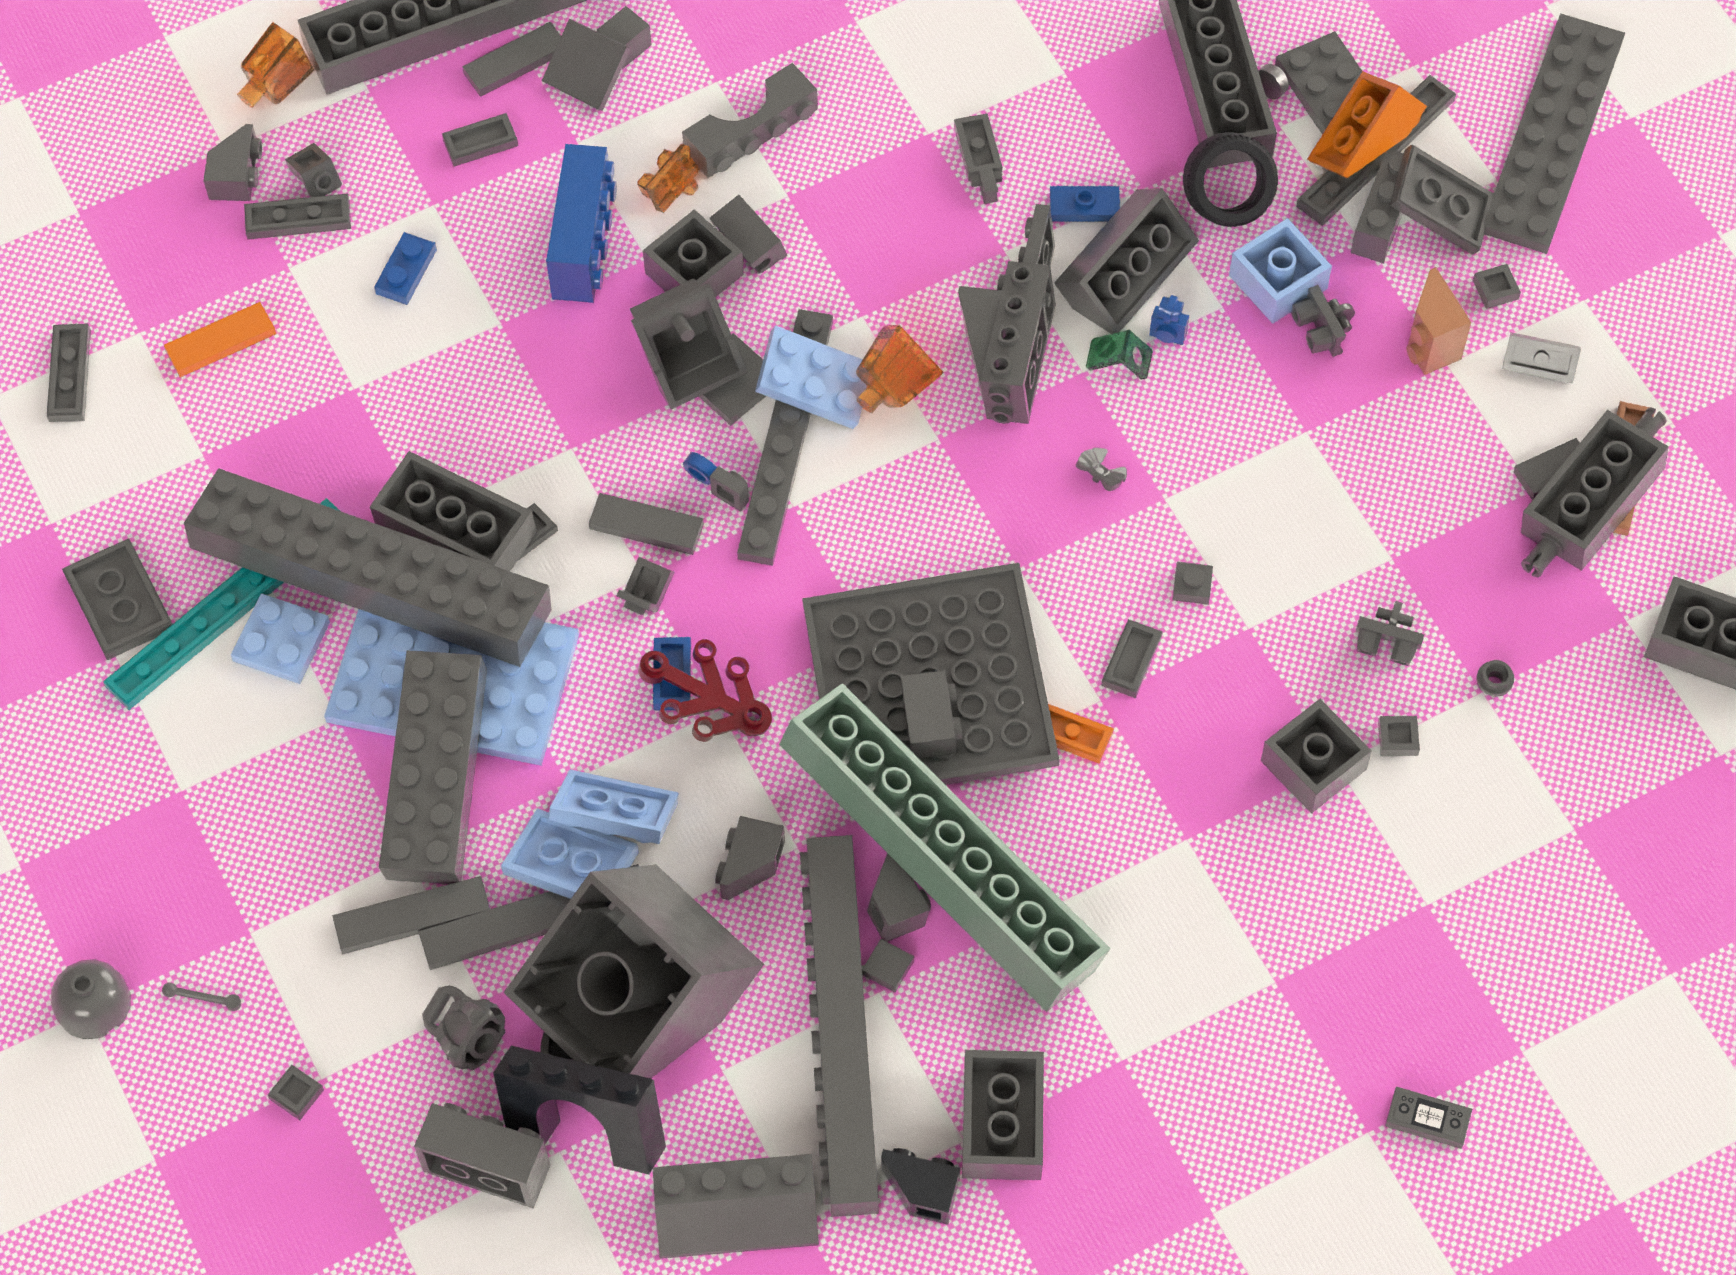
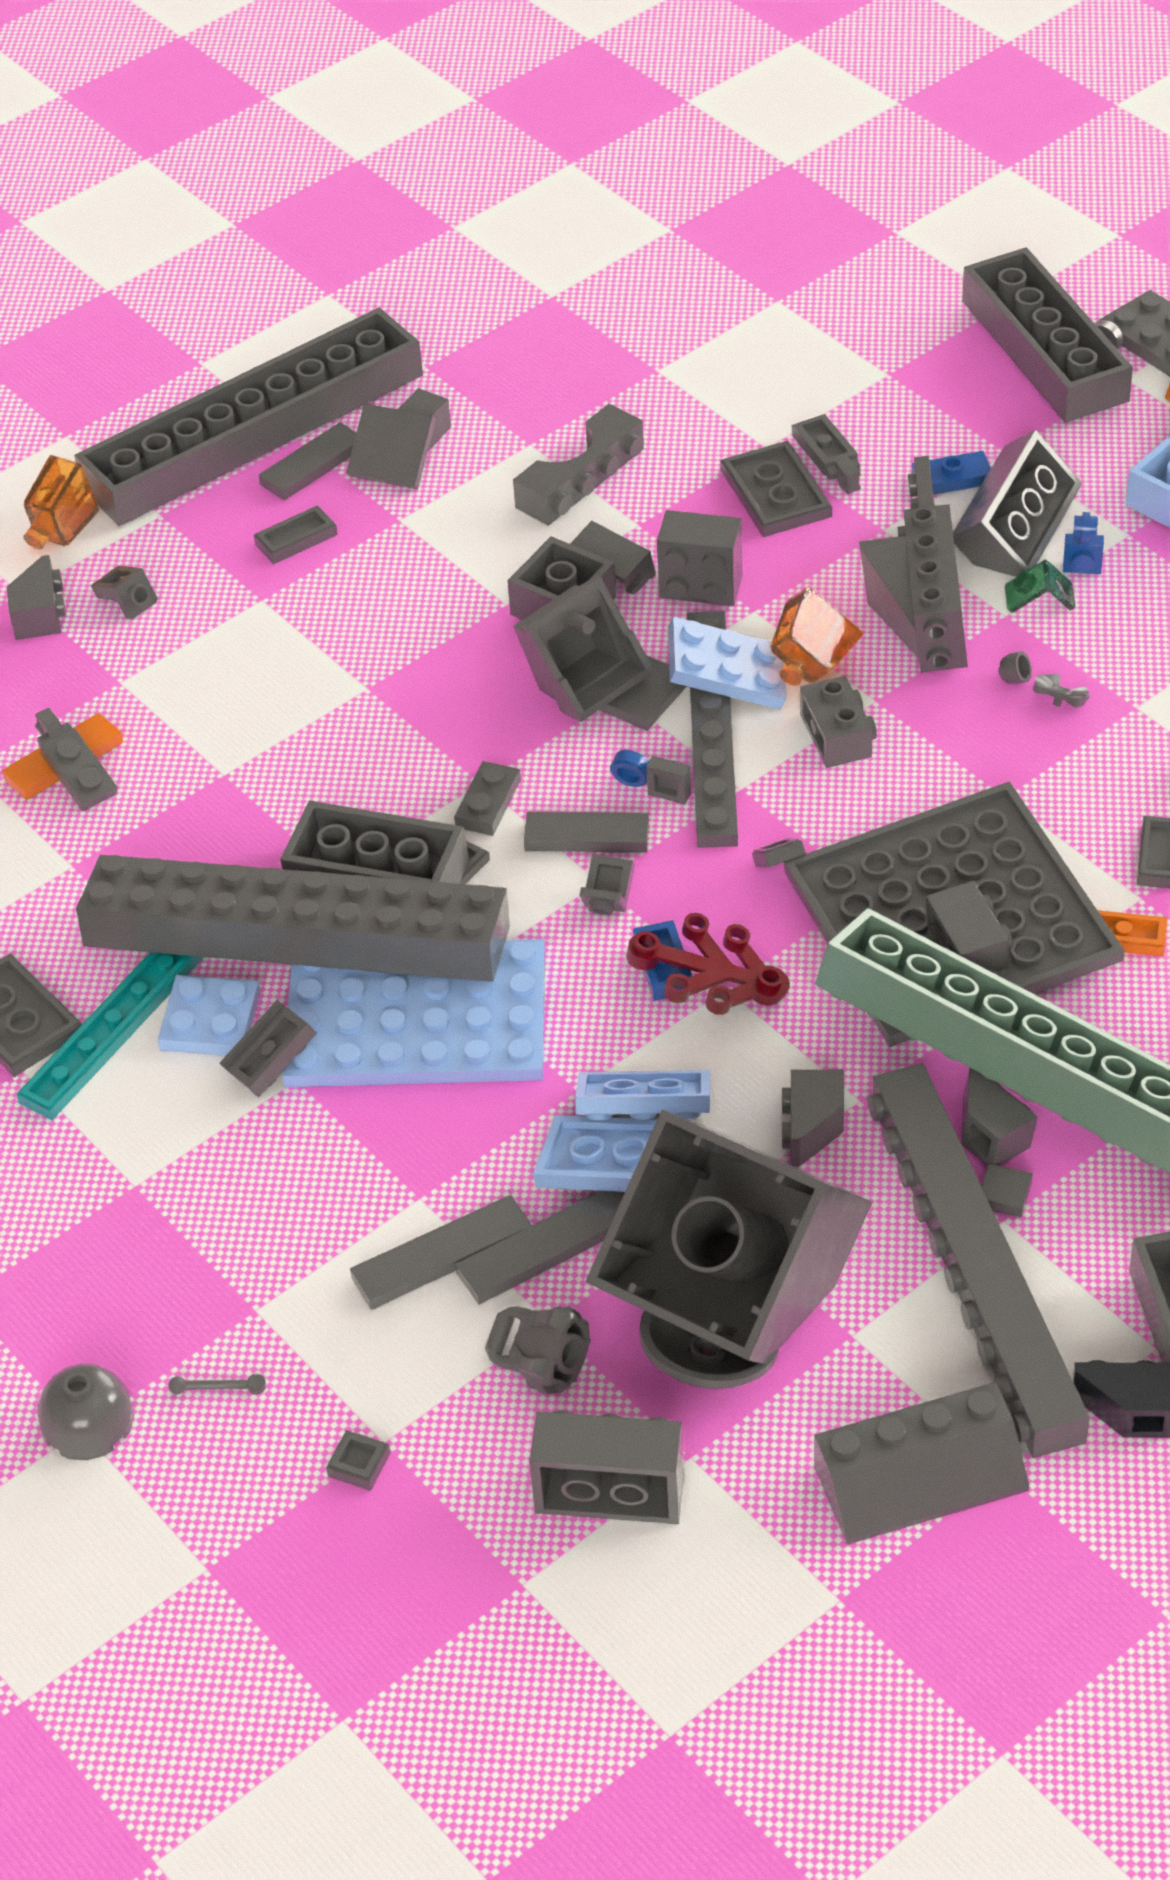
camera: 10 degrees left, 15 degrees down
dark grey tile [244,193,351,239] -> none
blue plate [374,232,437,305] -> none
dark grey brick [379,650,487,884] -> none
black arch [493,1046,666,1175] -> none
blue brick [546,144,617,303] -> none
clear orange hips [637,144,700,213] -> none
black tyre [1183,132,1278,227] -> none
none -> dark grey hinge [35,707,118,811]
none -> dark grey plate [219,1000,317,1098]
none -> dark grey plate [454,761,521,836]
none -> dark grey brick [657,510,743,606]
none -> dark grey tile [720,441,832,537]
none -> dark grey tile [752,838,806,867]
none -> dark grey brick [800,675,877,768]
none -> dark grey hinge [998,651,1032,684]

